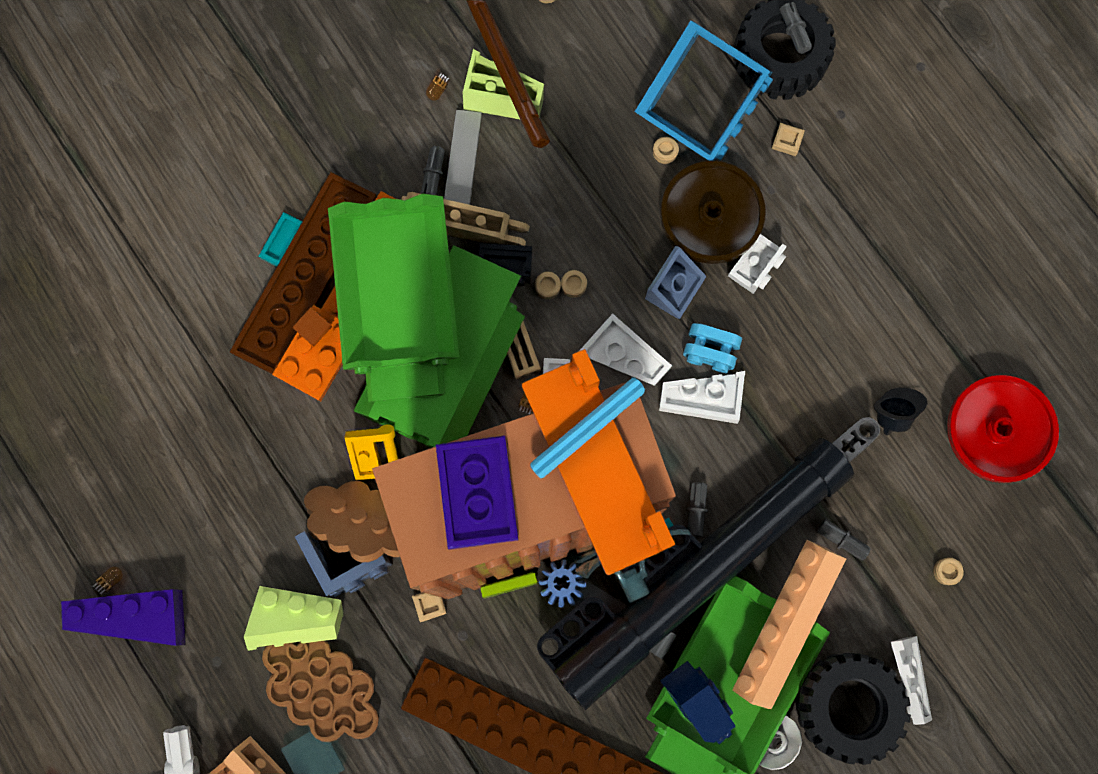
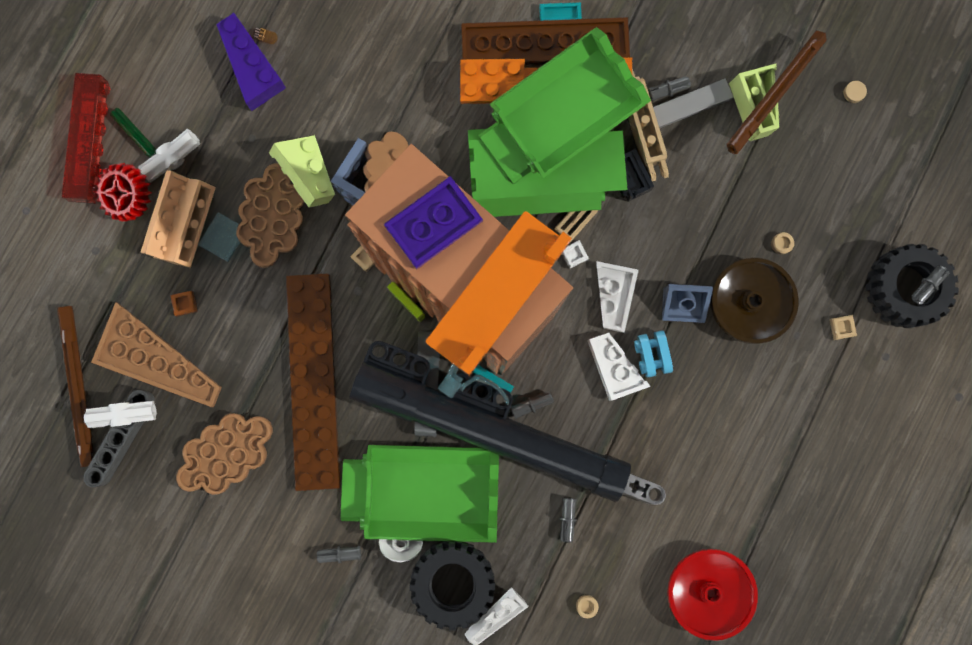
camera: 60 degrees right, 5 degrees up
dark orange tile [292,307,332,346] -> none
yellow plate [344,425,398,480] -> none
clear orange piece [426,73,449,101] -> none
medium azure axle [530,377,645,478] -> none
tan tile [535,272,561,299] -> none
medium blue gear [539,560,587,608] -> none
tan tile [561,270,587,298] -> none
dark azure window [635,21,773,161] -> none
dark blue hinge [660,661,736,744] -> none
white bracket [728,234,787,294] -> none
light nougat brick [732,540,846,709] -> none
black piece [873,387,928,436] -> none

